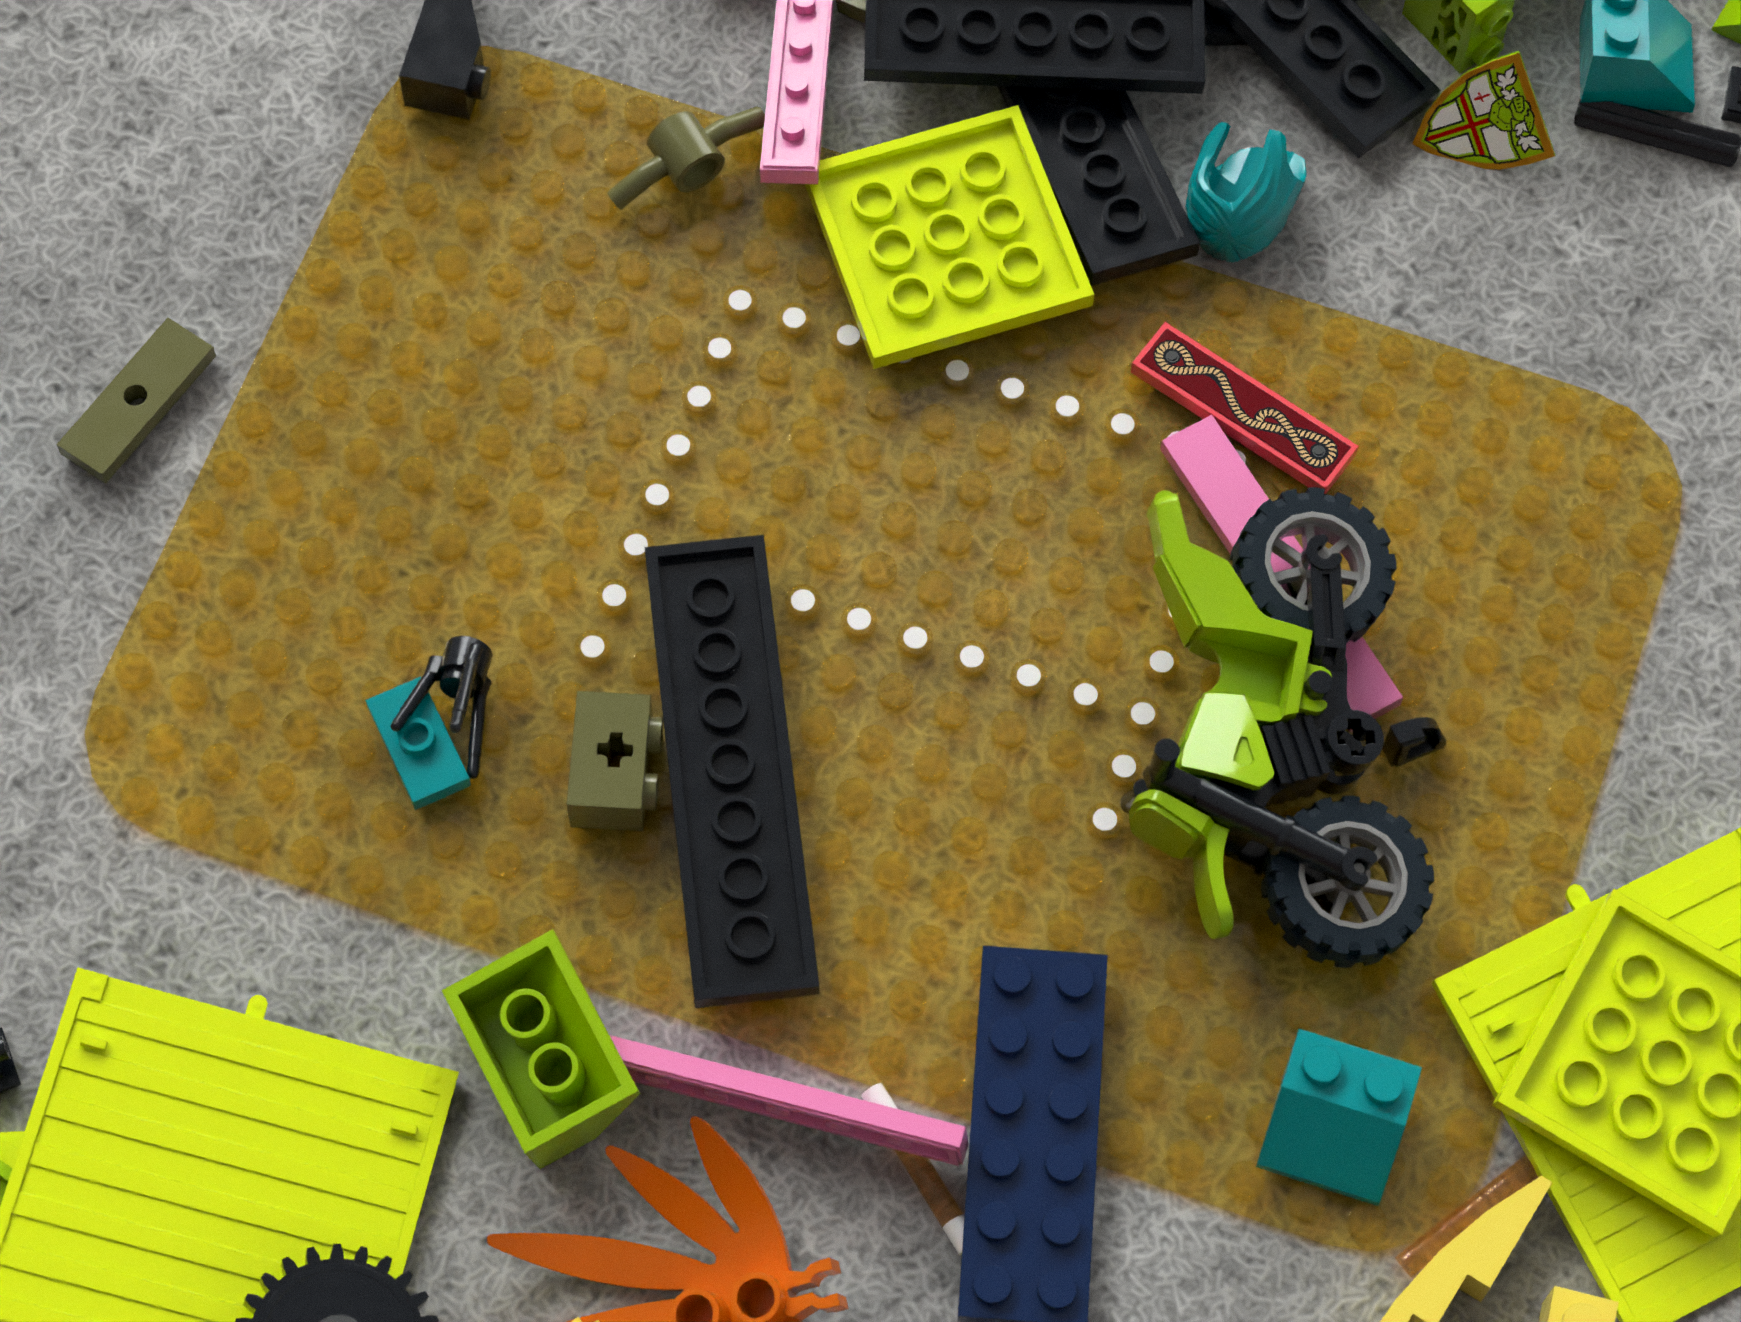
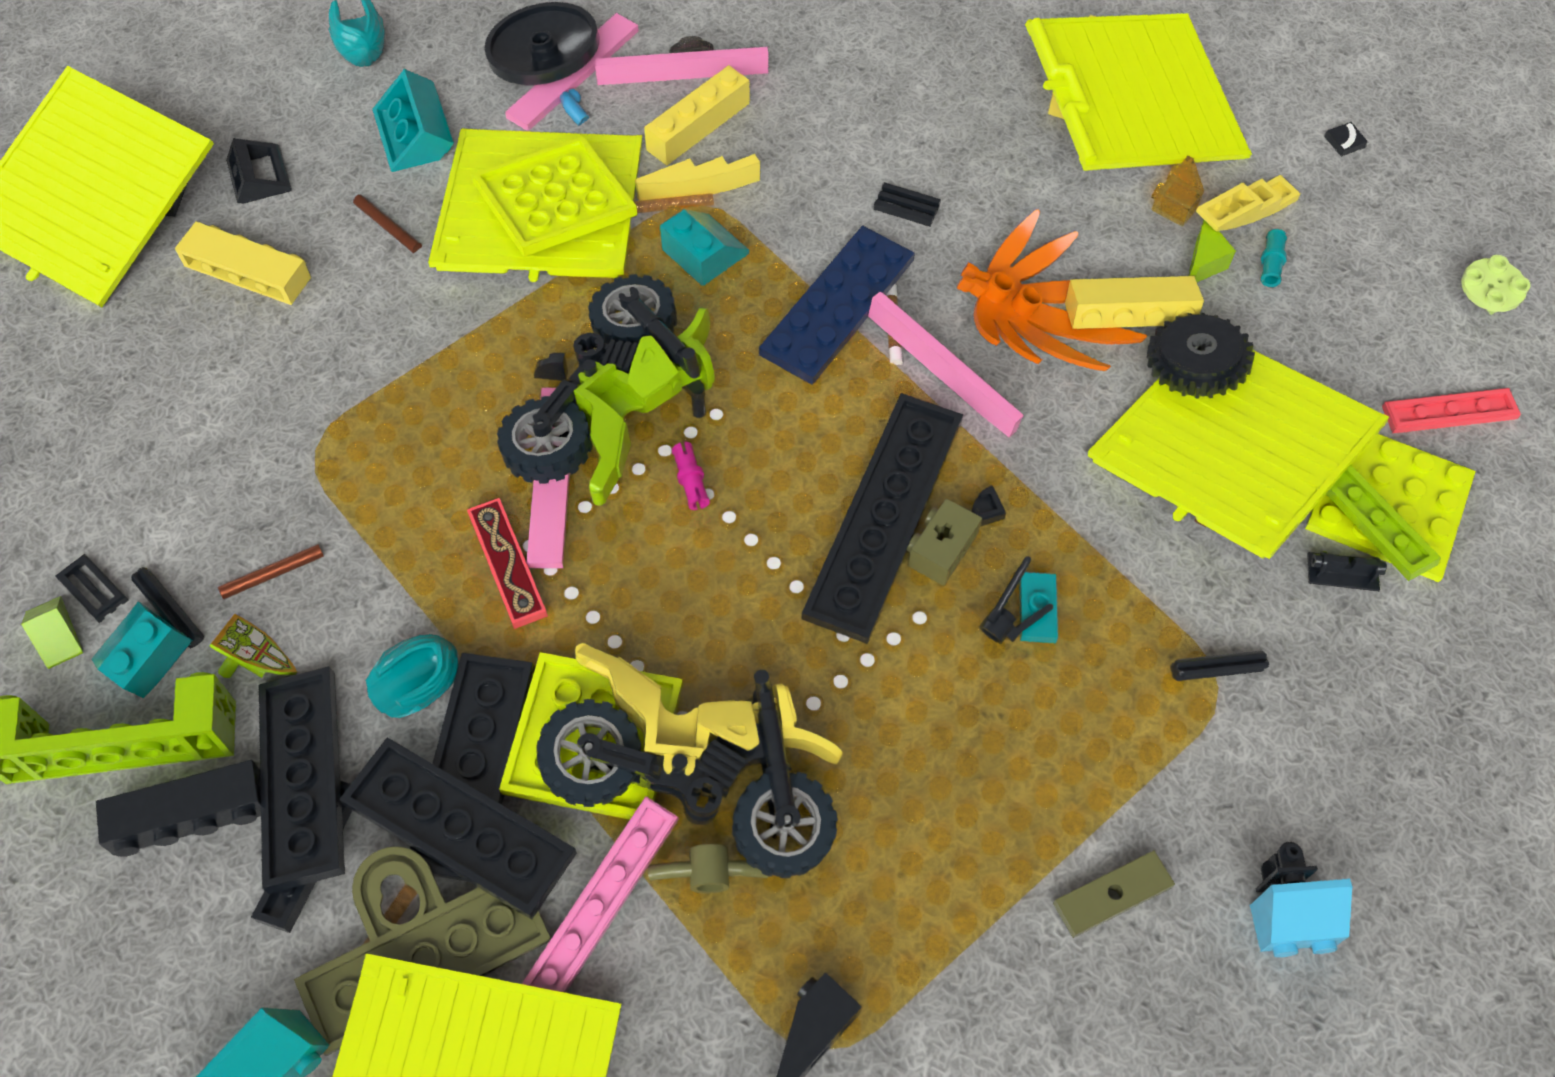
camera: 150 degrees left, 5 degrees down
lime slope [441,929,640,1169] -> none
none -> copper bar [218,544,324,599]
none -> piece [537,643,843,879]
none -> dark pink pin [672,442,710,510]
none -> black tile [971,485,1006,527]
none -> black axle [1170,651,1269,681]

